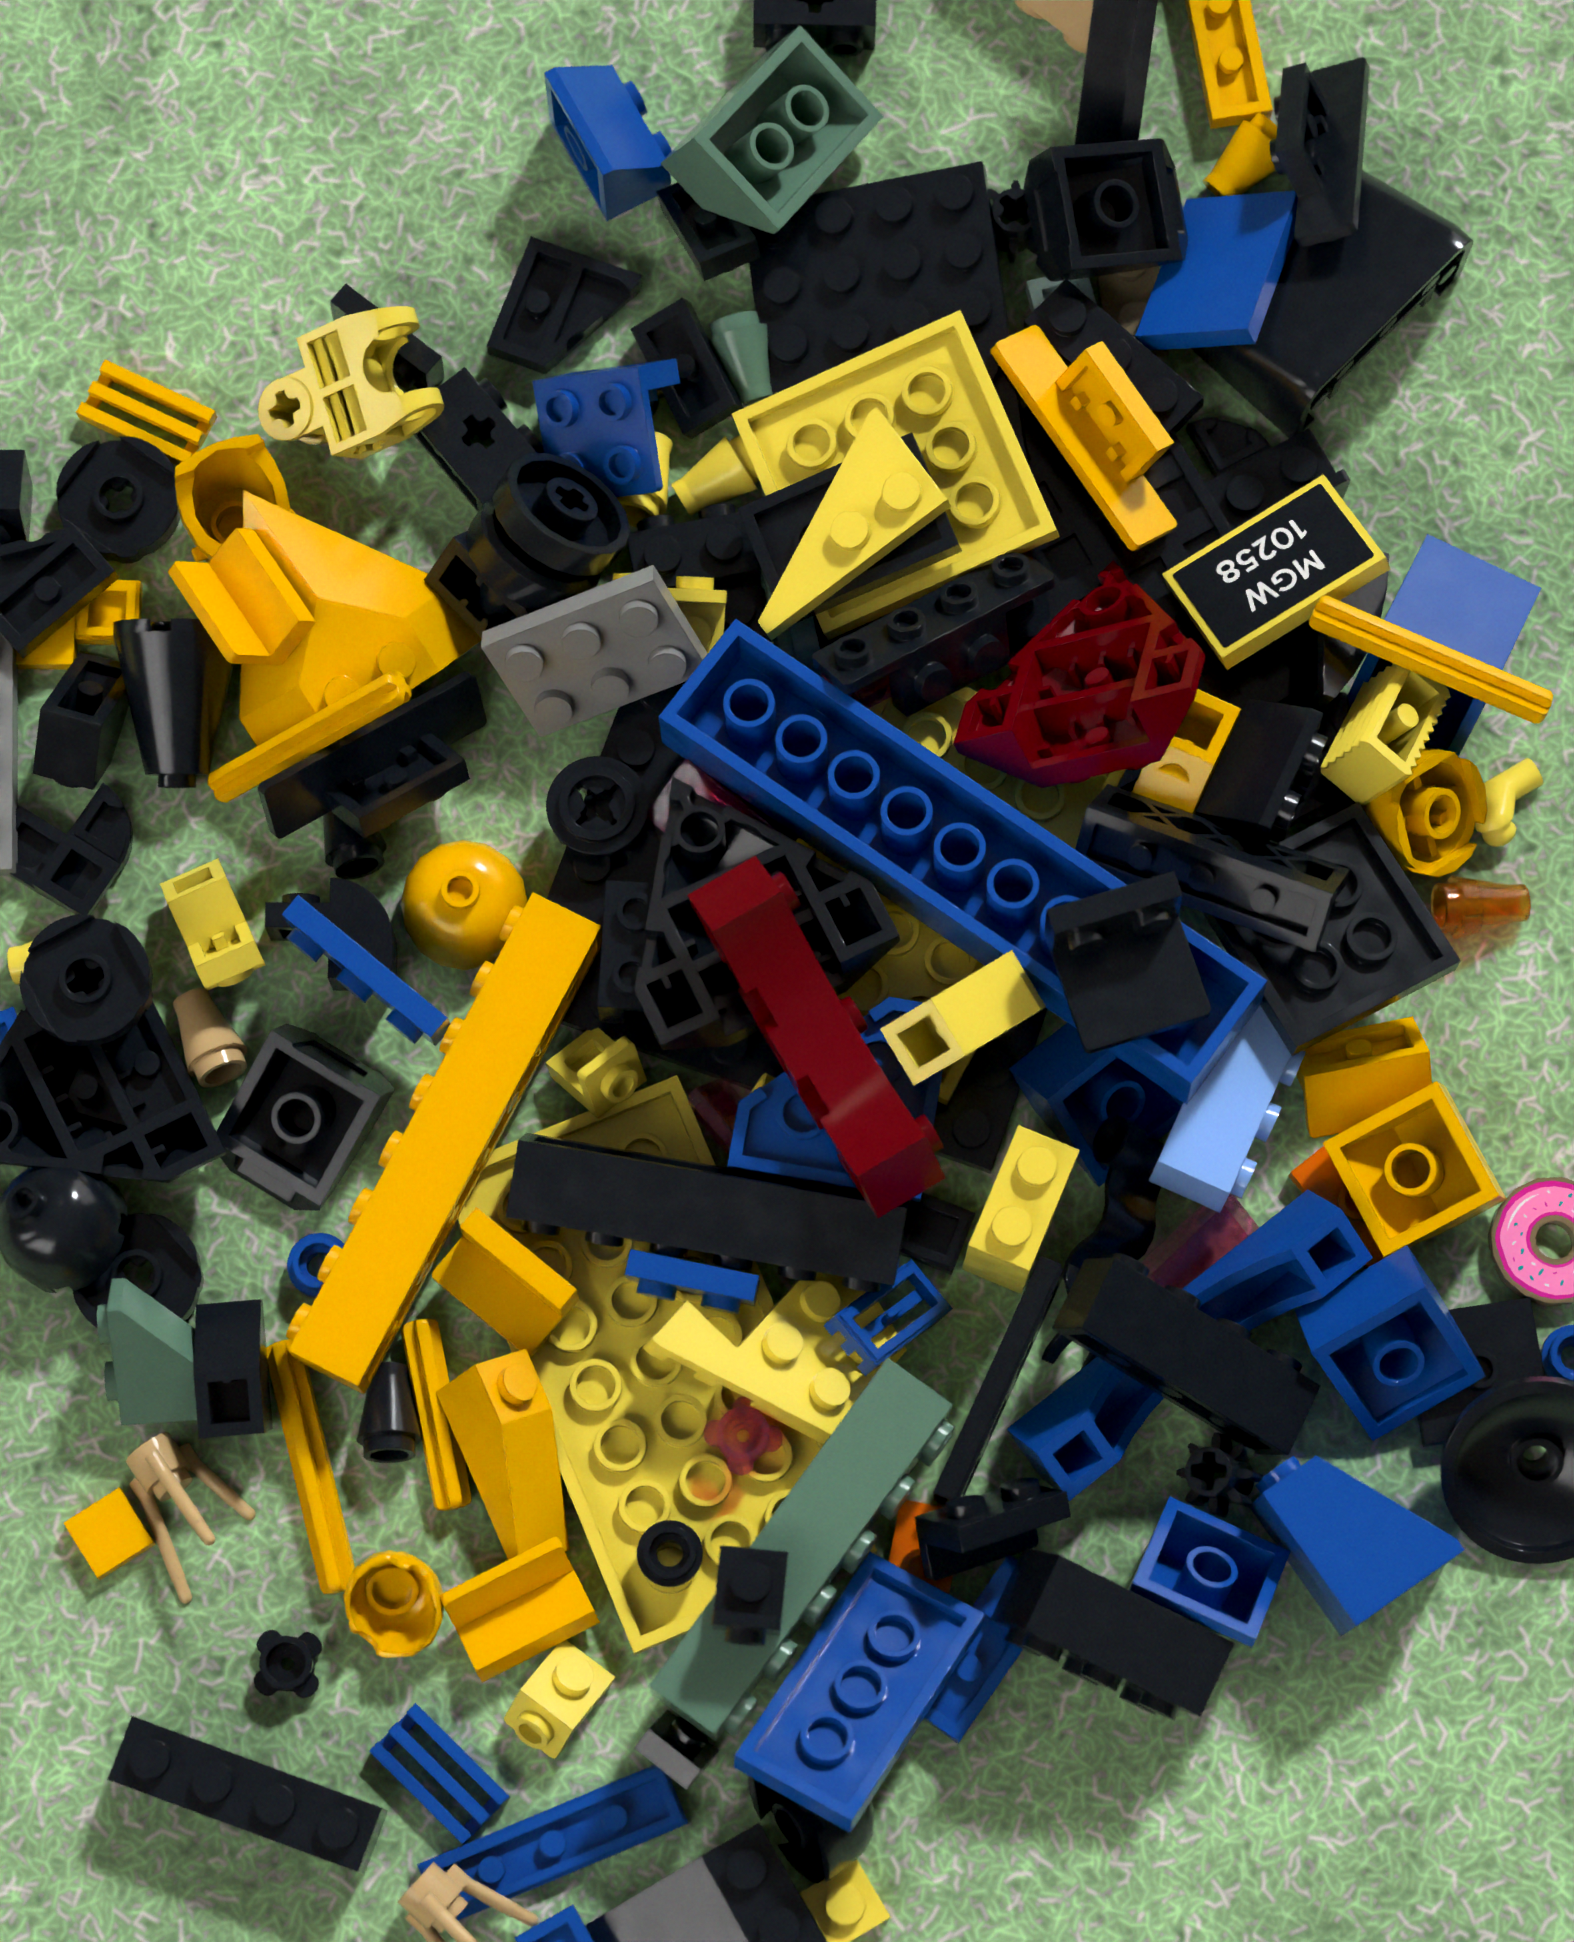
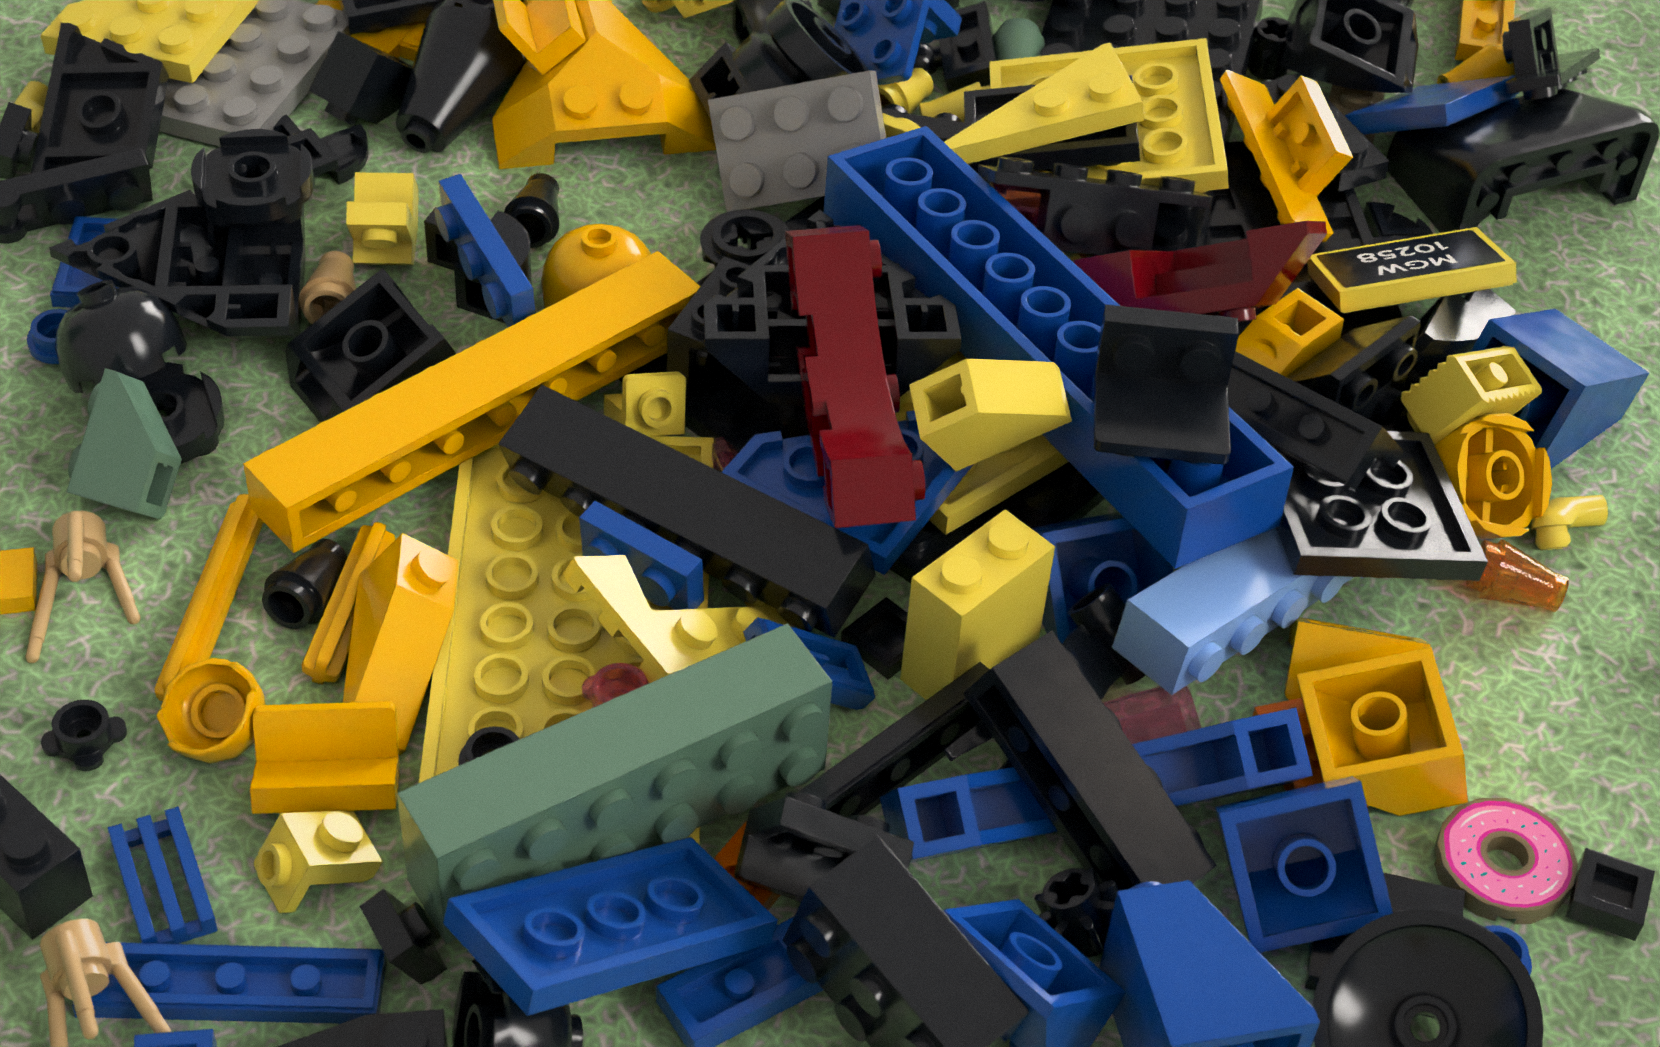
camera: 20 degrees right, 30 degrees down
black slope [193,1299,273,1439] -> none
yellow axle [207,670,412,803] -> none
black bracket [258,671,487,839] -> none
yellow panel [432,1207,580,1357] -> none
black bracket [712,1545,788,1646] -> none
yellow axle [1309,595,1553,724] -> none

